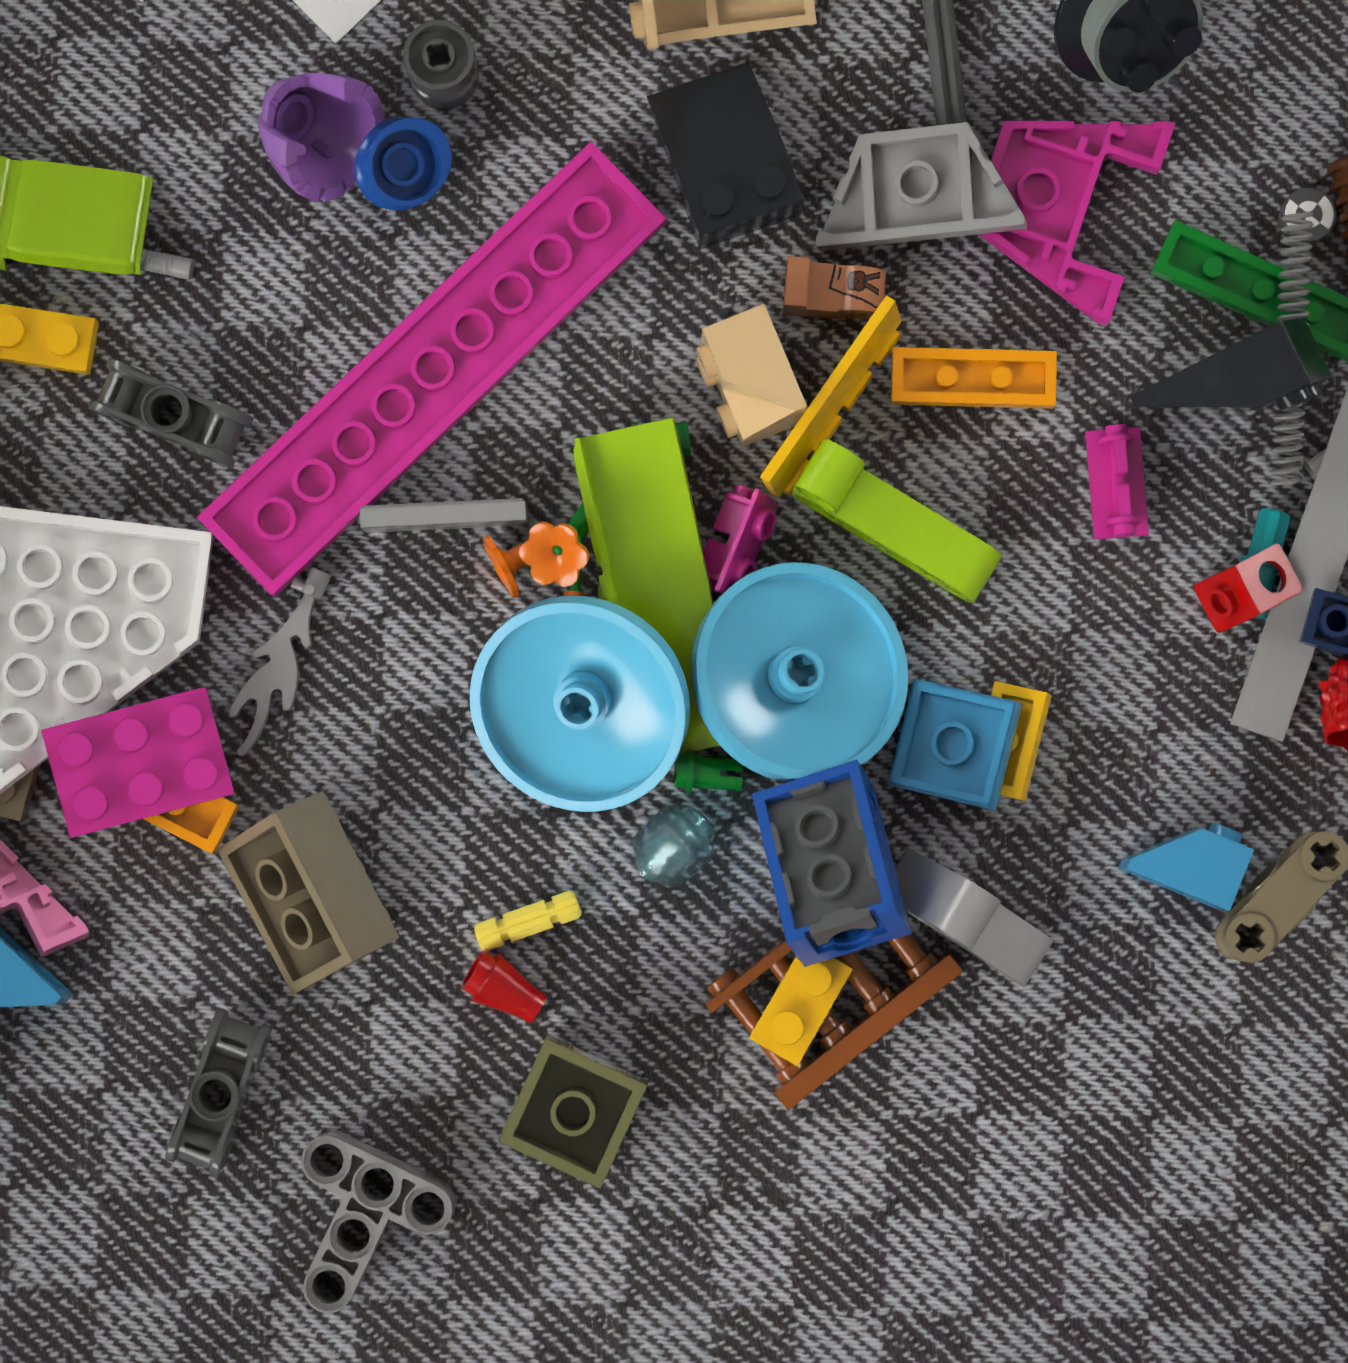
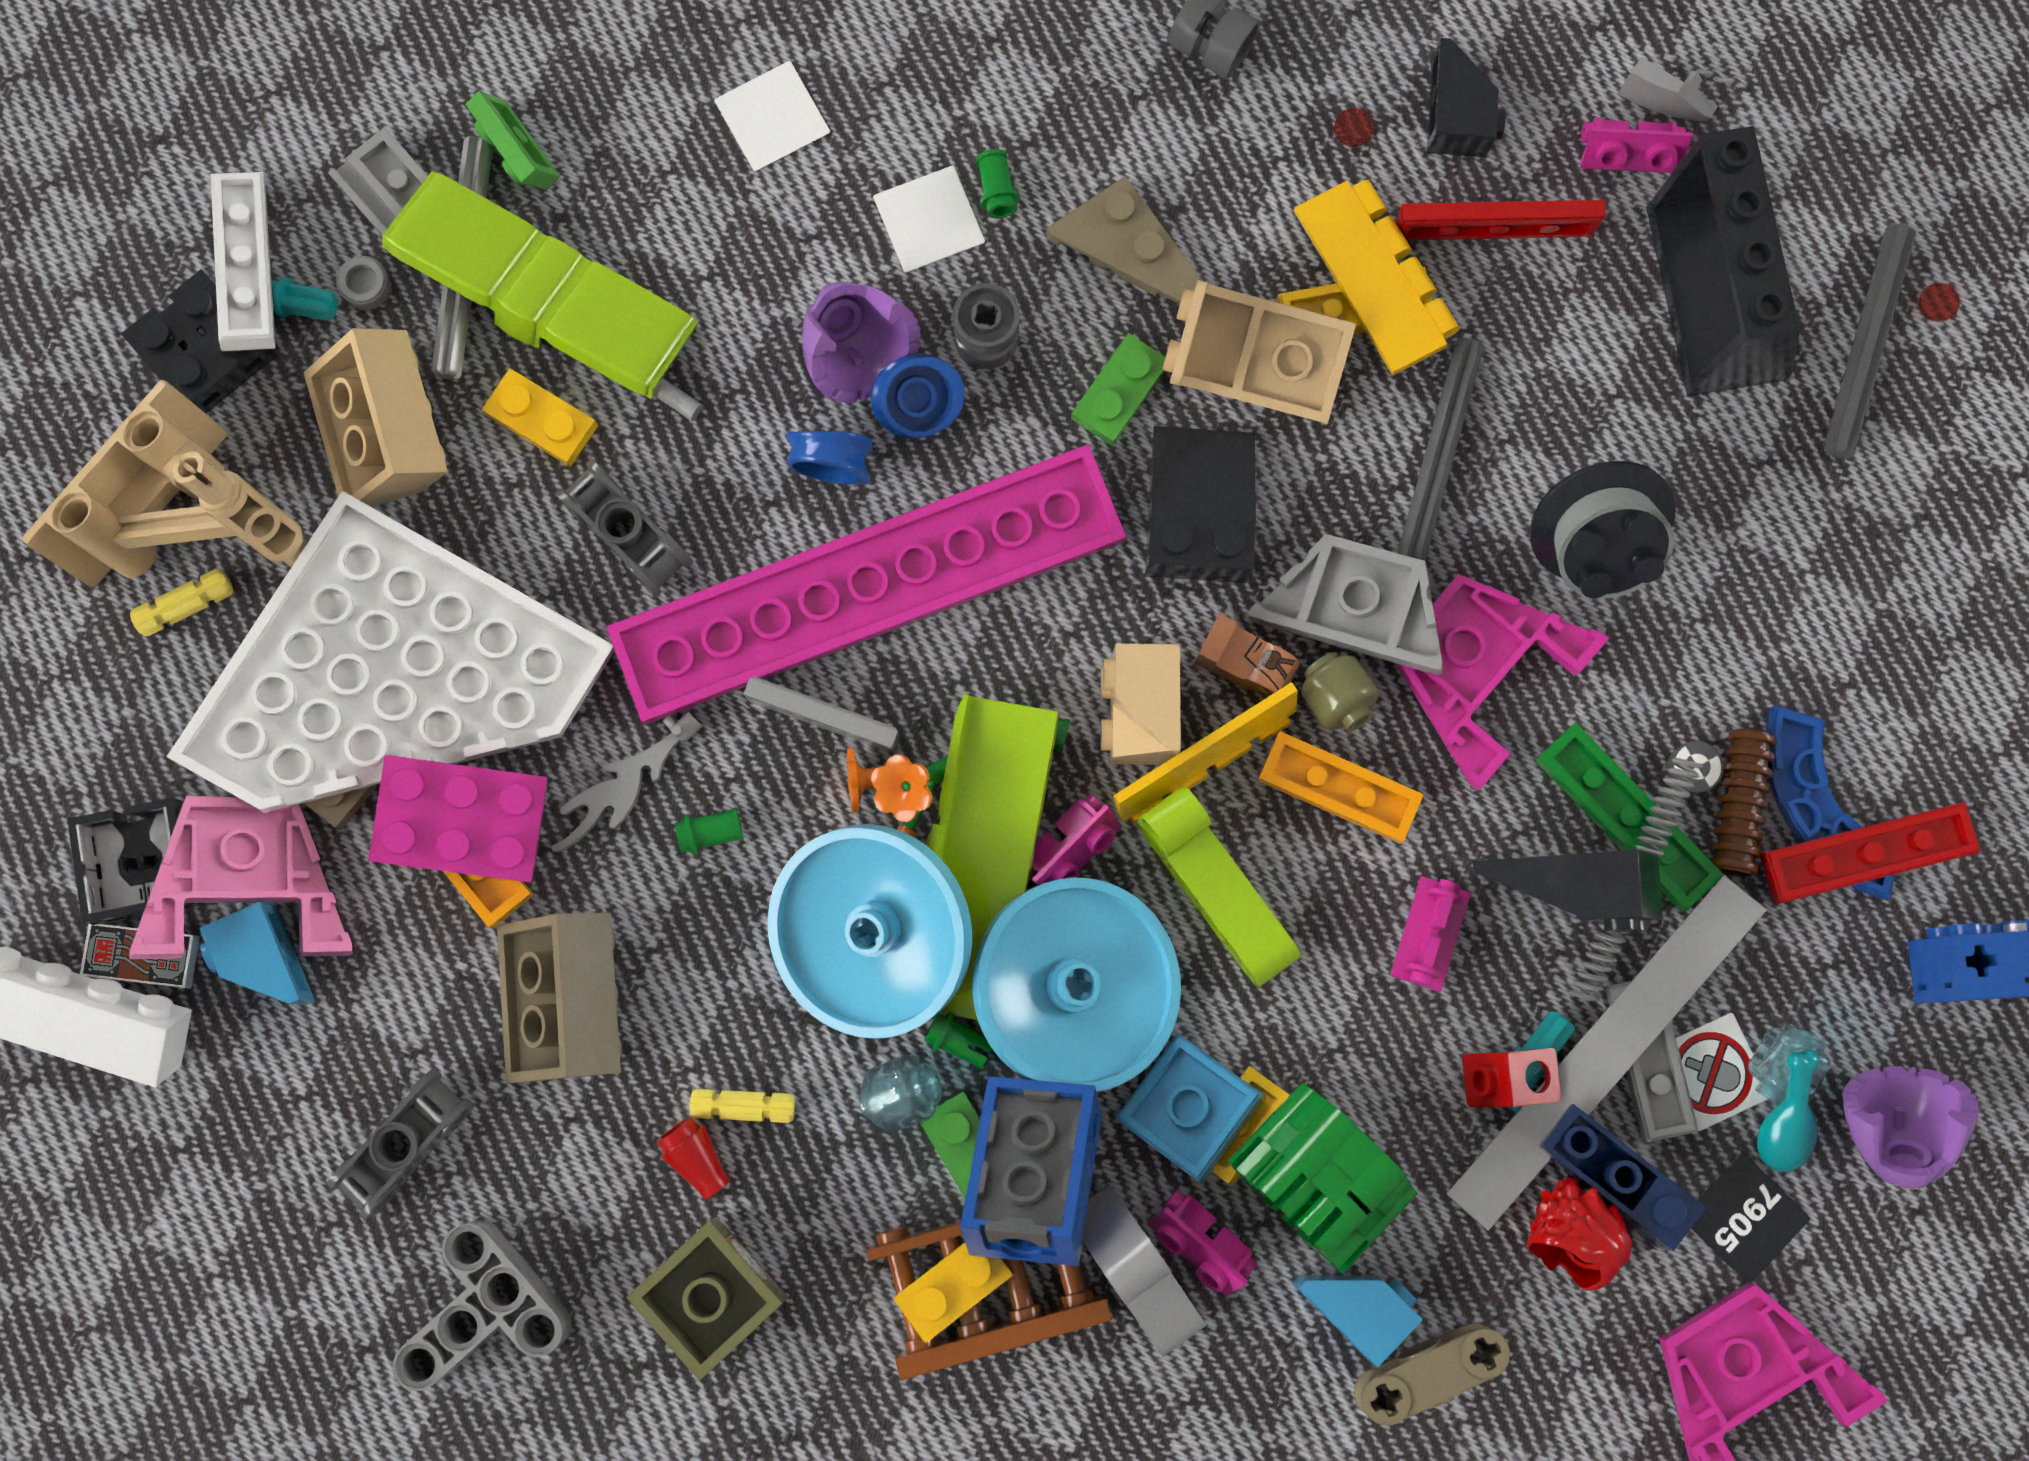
camera: 20 degrees right, 5 degrees down
none -> green pin [675,807,744,856]
none -> blue piece [785,431,873,485]
none -> bright green plate [918,1091,980,1198]
none -> bright green plate [1071,333,1166,447]
none -> dark pink hinge [1146,1190,1258,1296]
none -> green piece [1227,1082,1418,1274]
none -> olive head [1301,652,1379,732]

